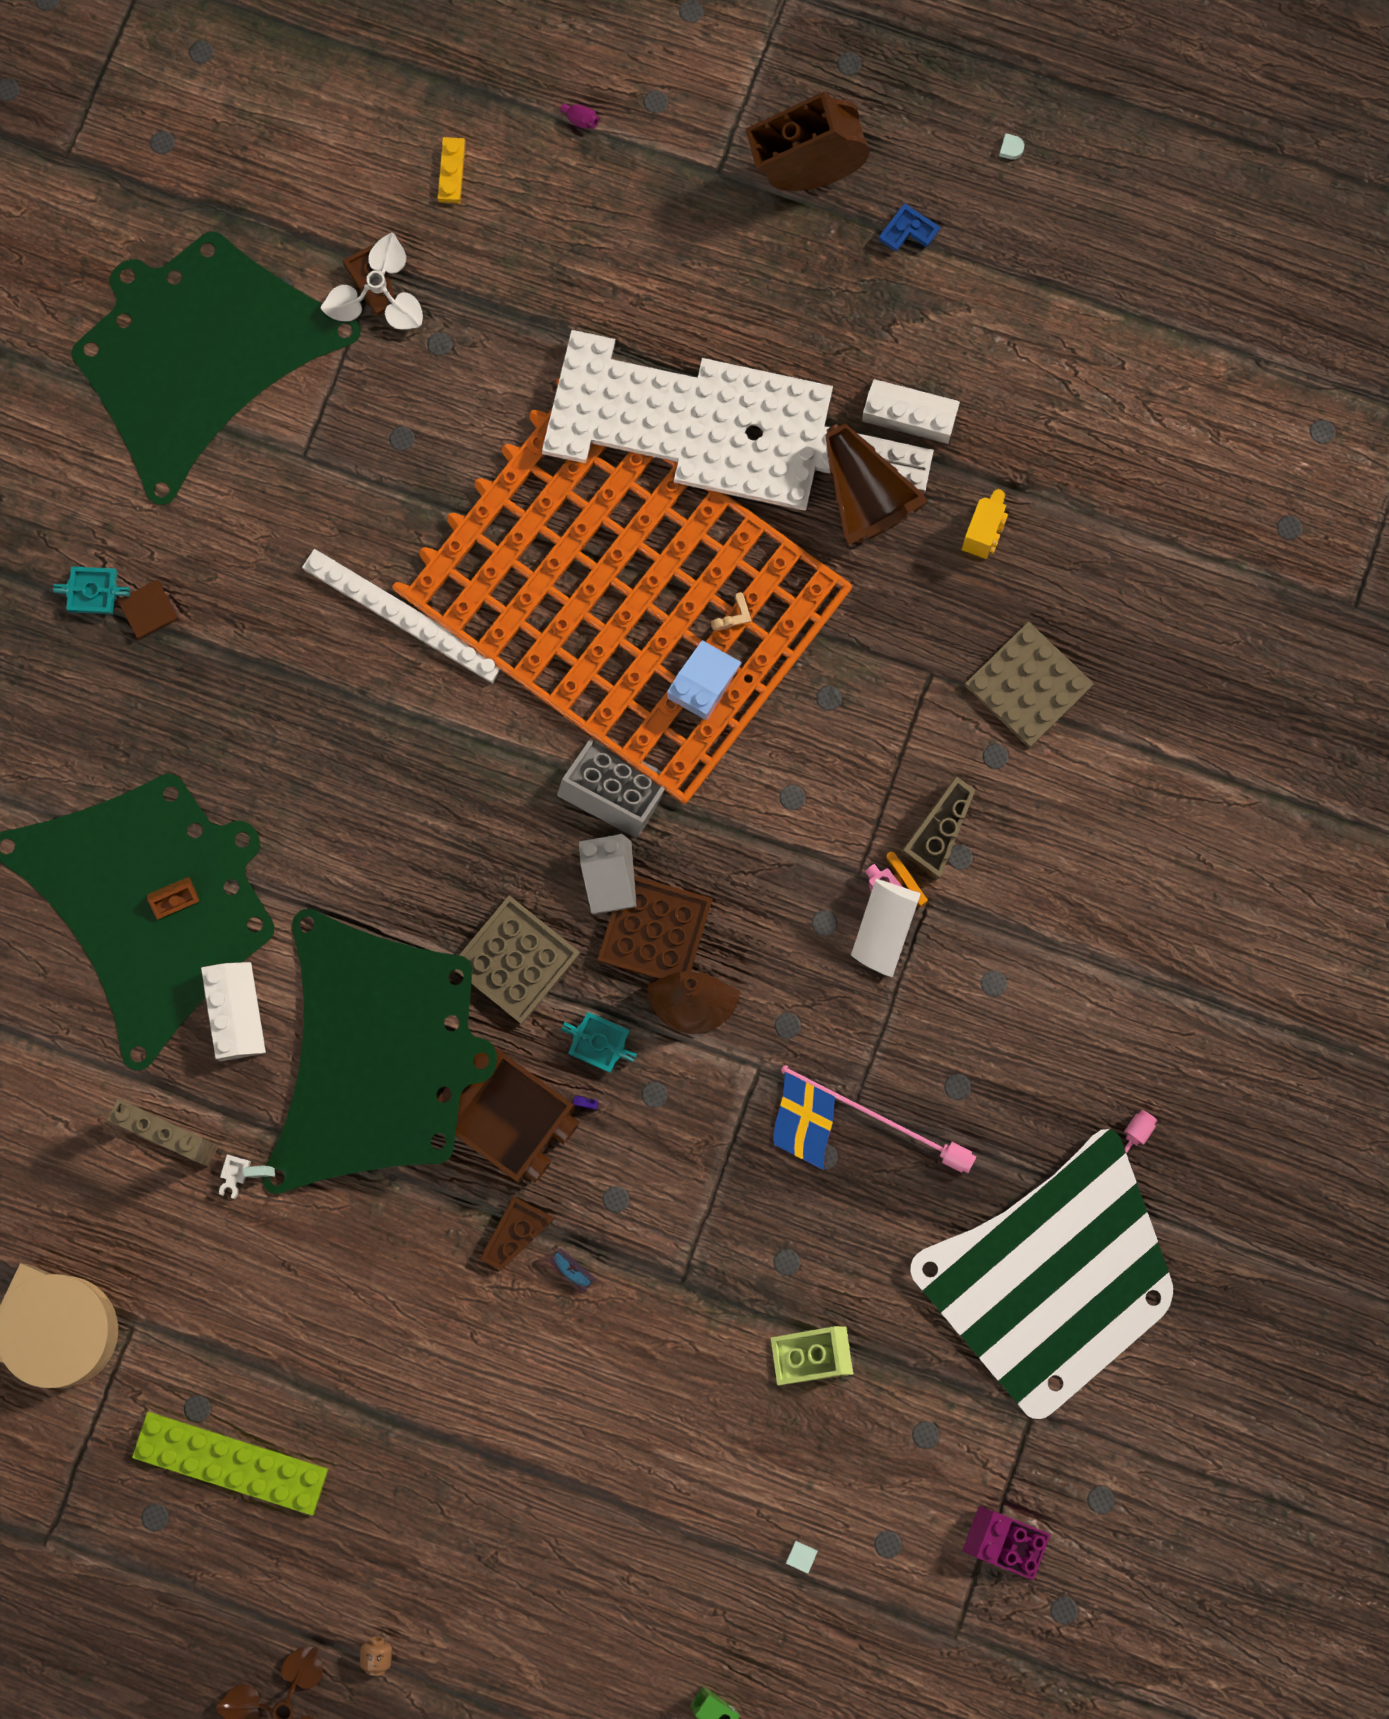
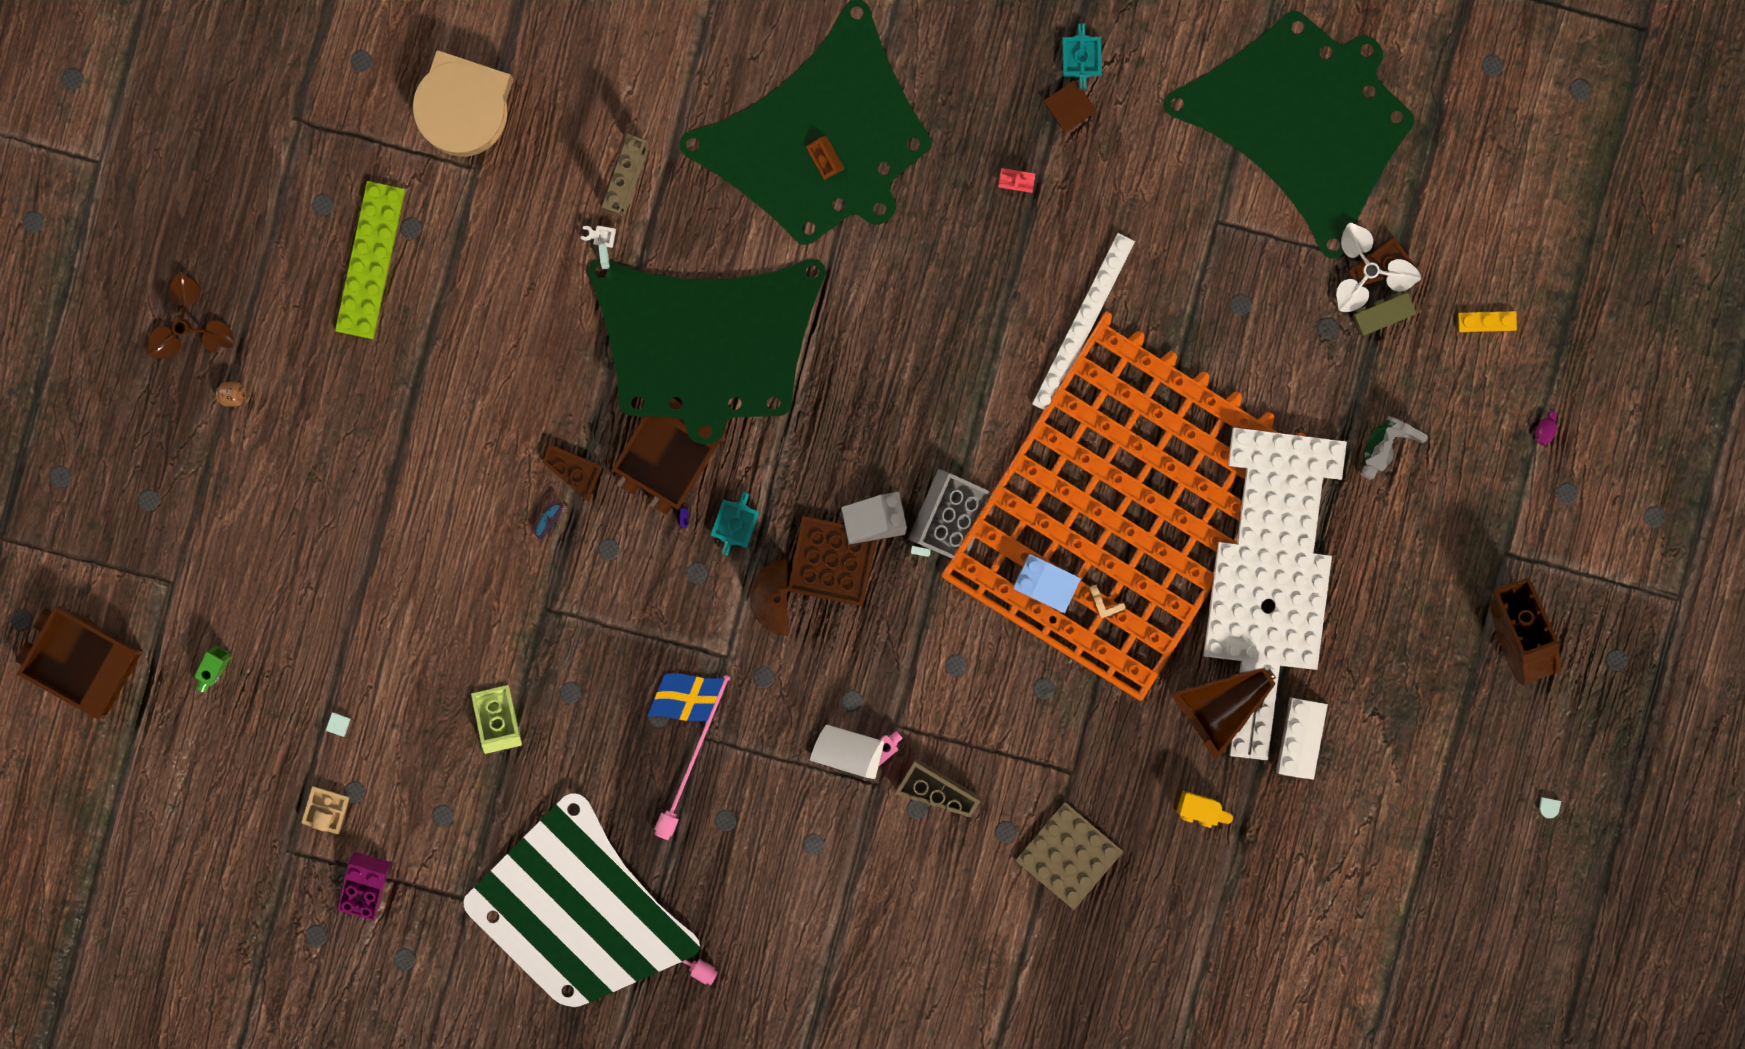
camera: 80 degrees right, 10 degrees up
white slope [201,962,266,1062] -> none
dark tan plate [455,895,581,1025] -> none
blue plate [879,203,941,252] -> none
light orange hinge [886,852,928,909] -> none
none -> tan plate [301,786,350,834]
none -> light aqua tile [911,546,931,557]
none -> coral hips [998,168,1035,193]
none -> olive brick [1352,291,1417,337]
none -> light grey hips [1360,416,1428,480]

